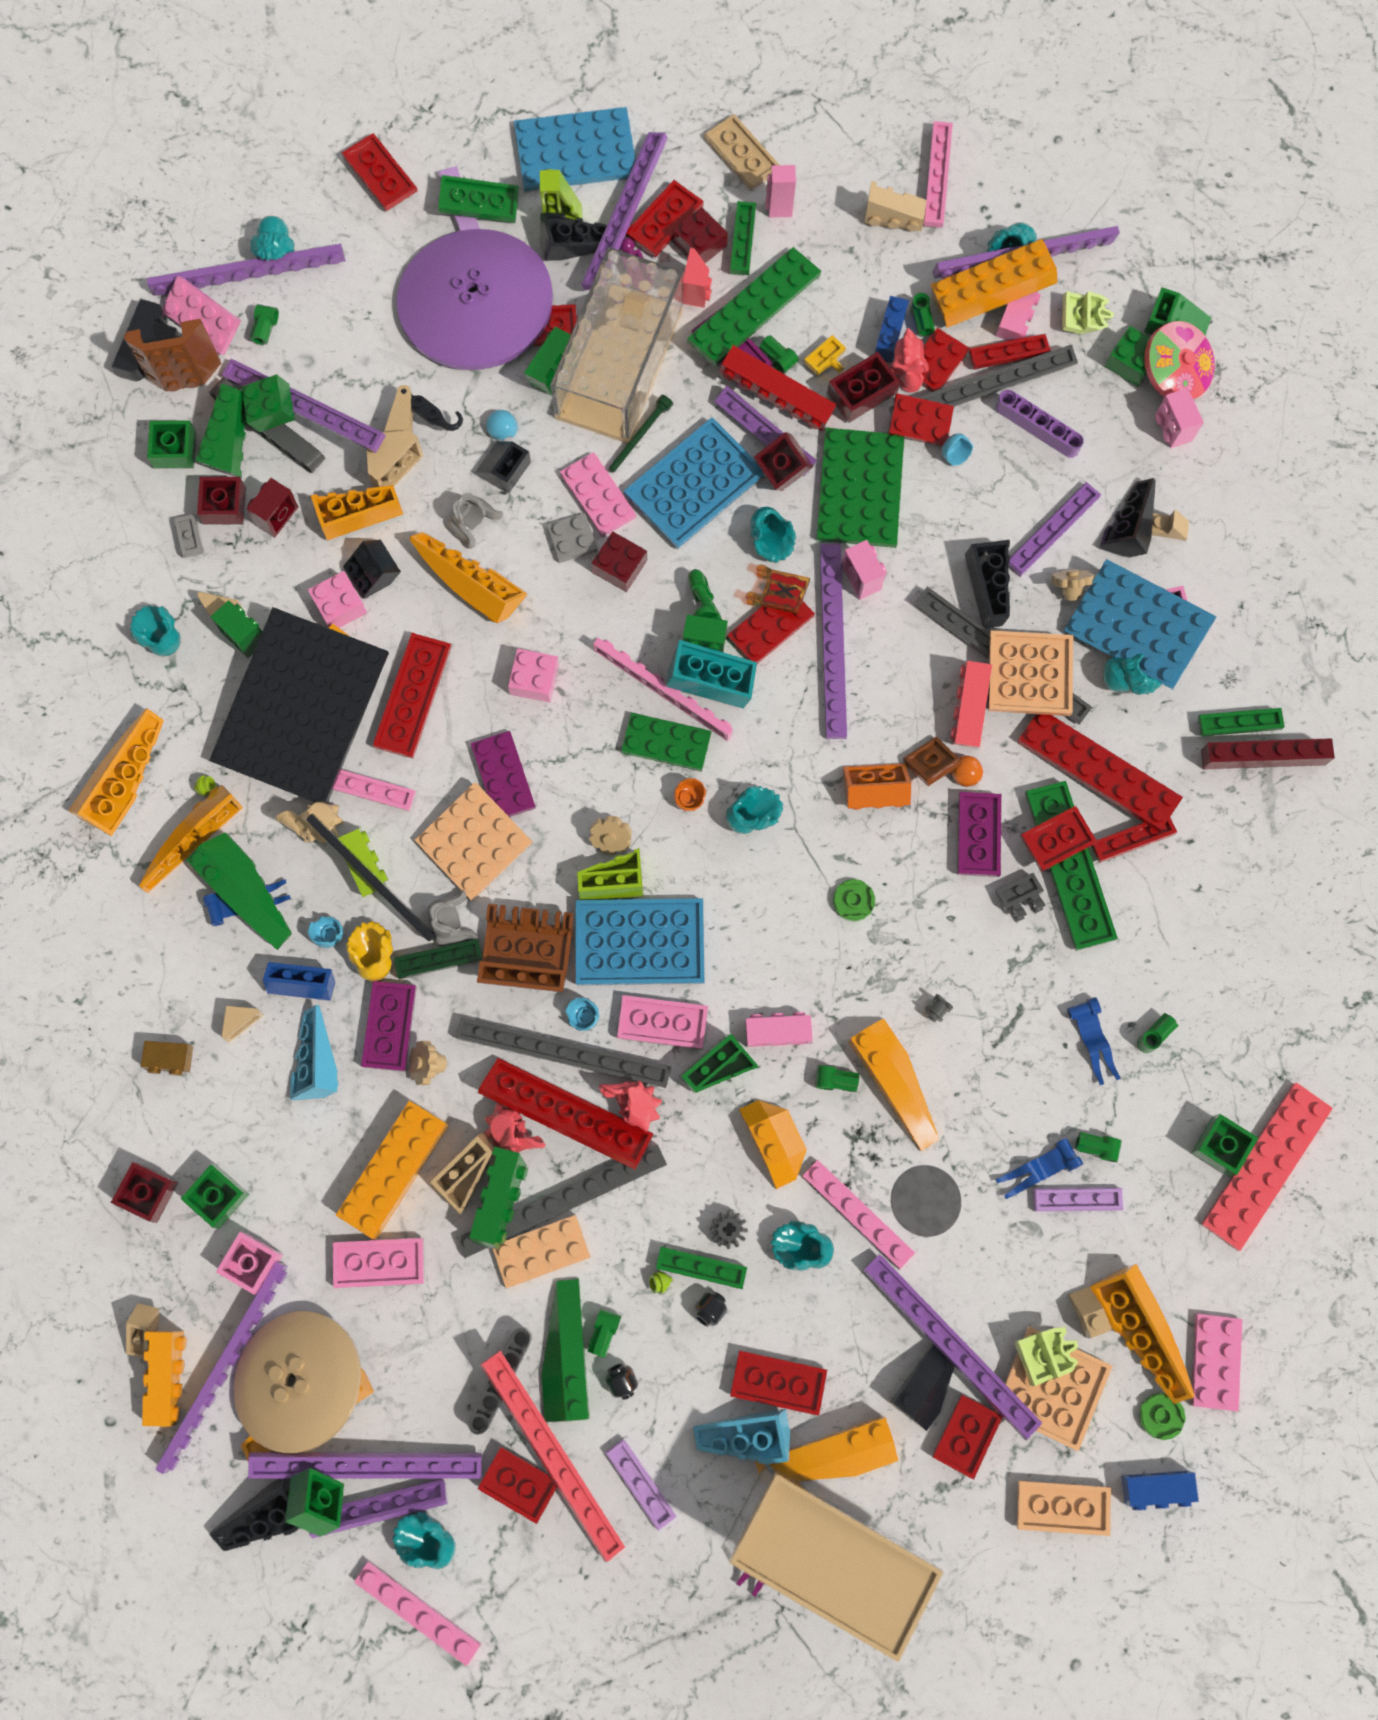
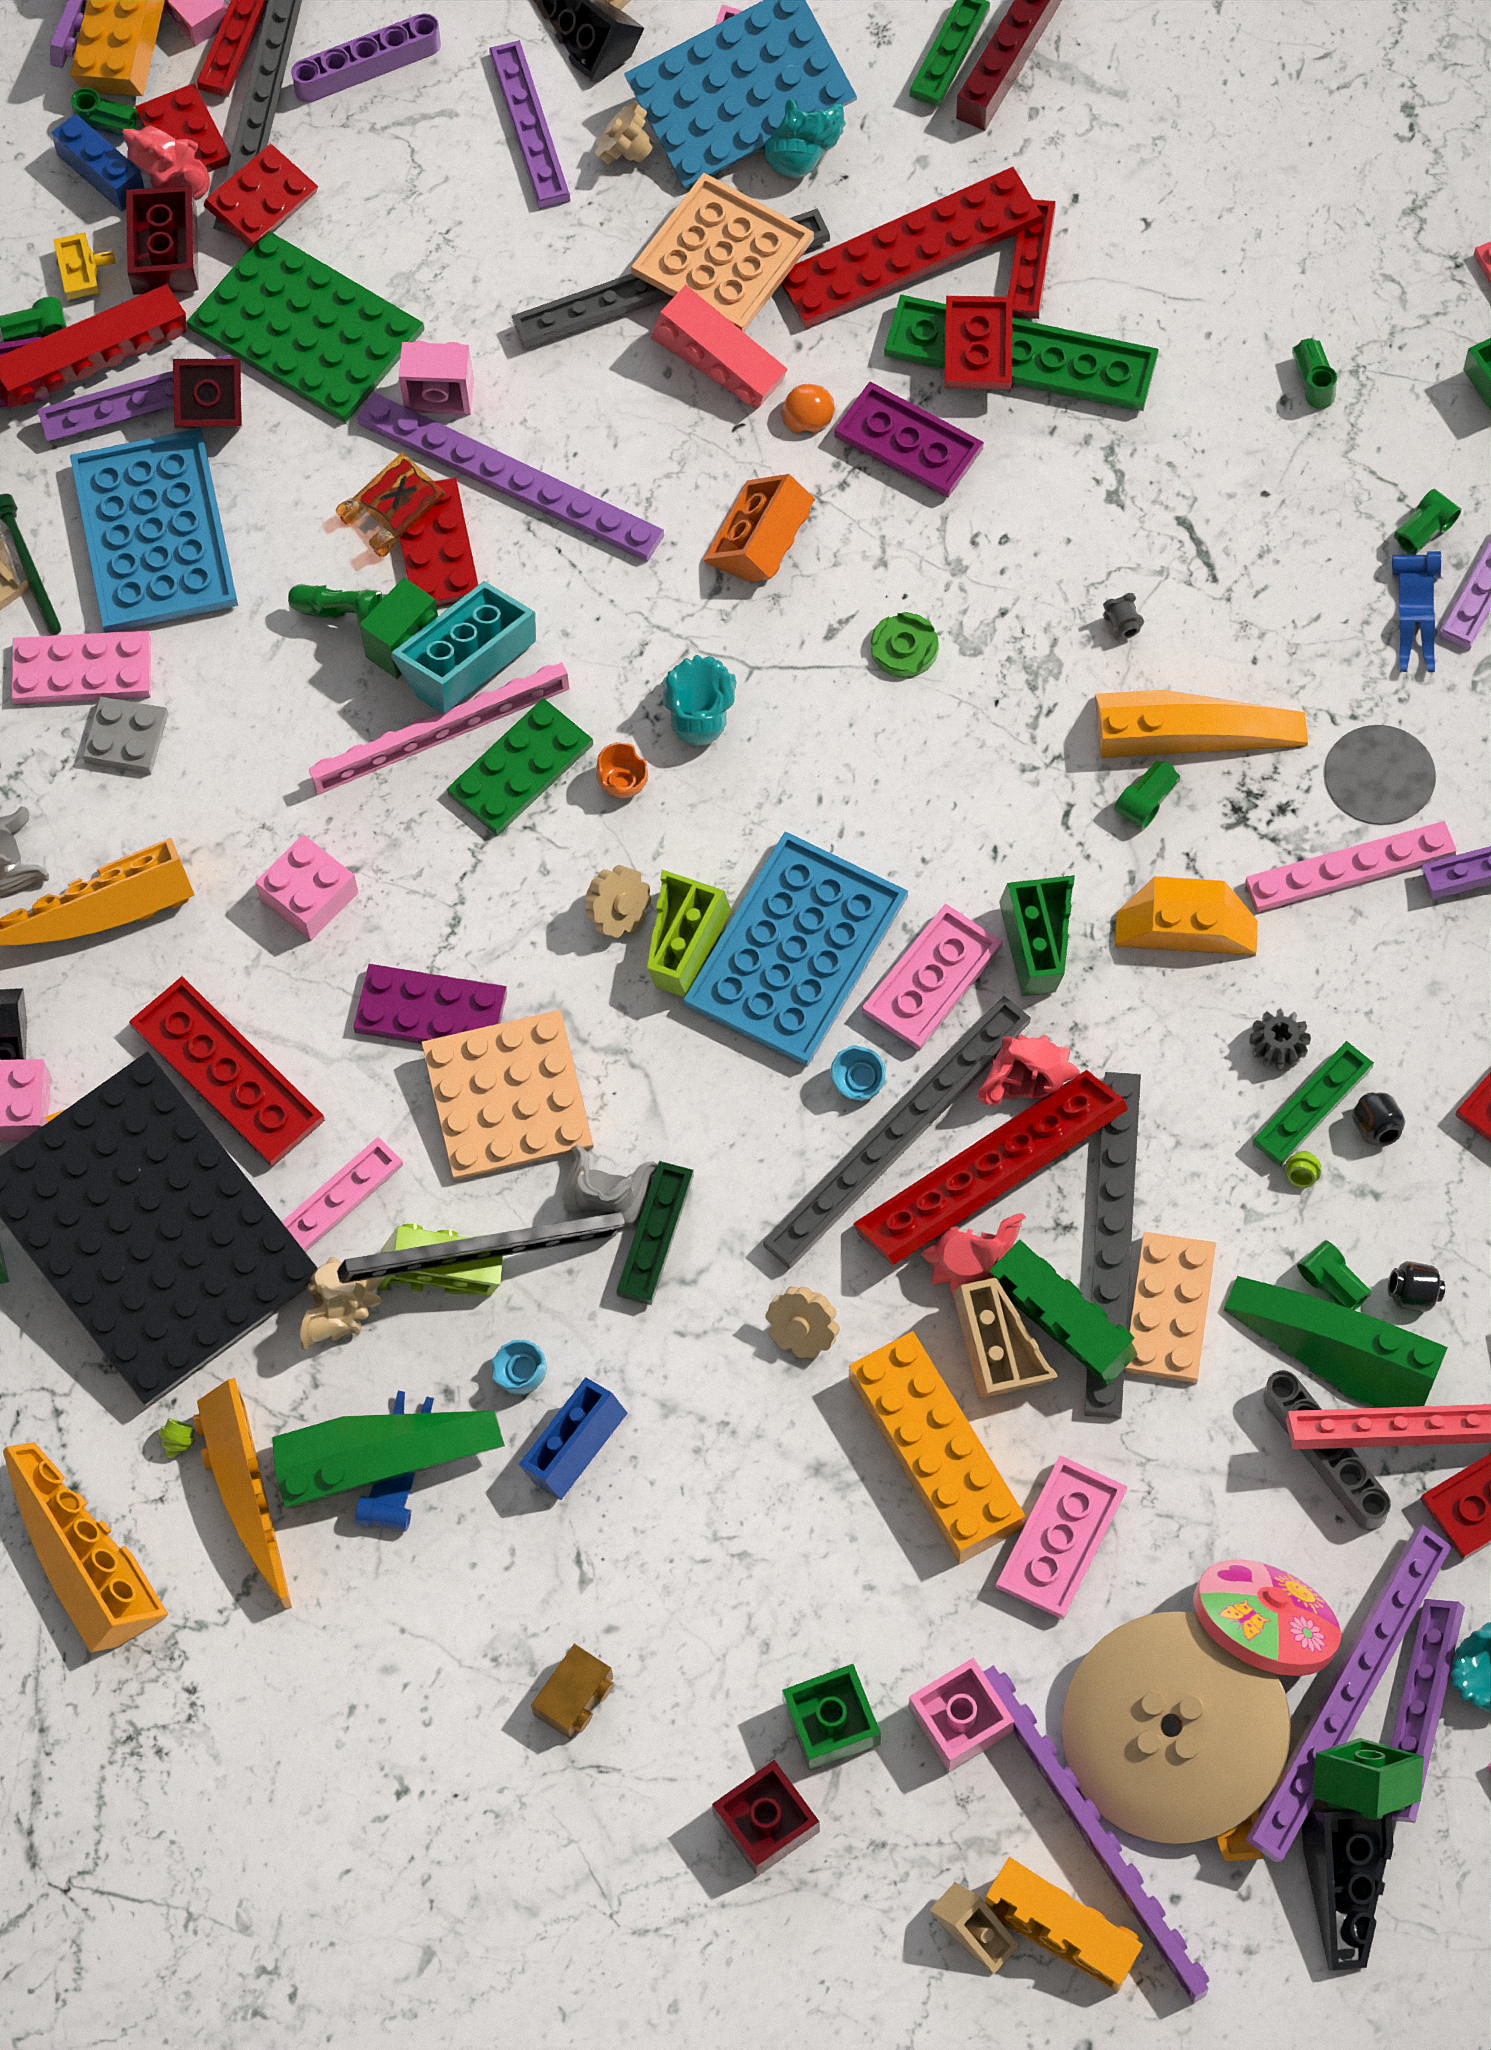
camera: 55 degrees left, 10 degrees down
tan slope [222,1006,264,1042] -> none
medium azure wedge [290,1005,338,1100] -> none
yellow hair [345,921,393,981] -> none
magenta plate [361,981,417,1072] -> none
dark orange slope [477,903,574,993] -> none
dark red brick [591,531,648,593] -> none
bright pink brick [745,1012,813,1047] -> none
teal hair [750,506,796,563] -> none
teal hair [770,1220,834,1271] -> none
dark orange tile [903,736,962,786] -> none
medium azure hair [942,433,973,466] -> none
black wedge [965,539,1010,629] -> none
dark grey plate [995,872,1046,922] -> none
blue flag [1067,997,1121,1086] -> none
none -> dish [1193,1560,1341,1676]

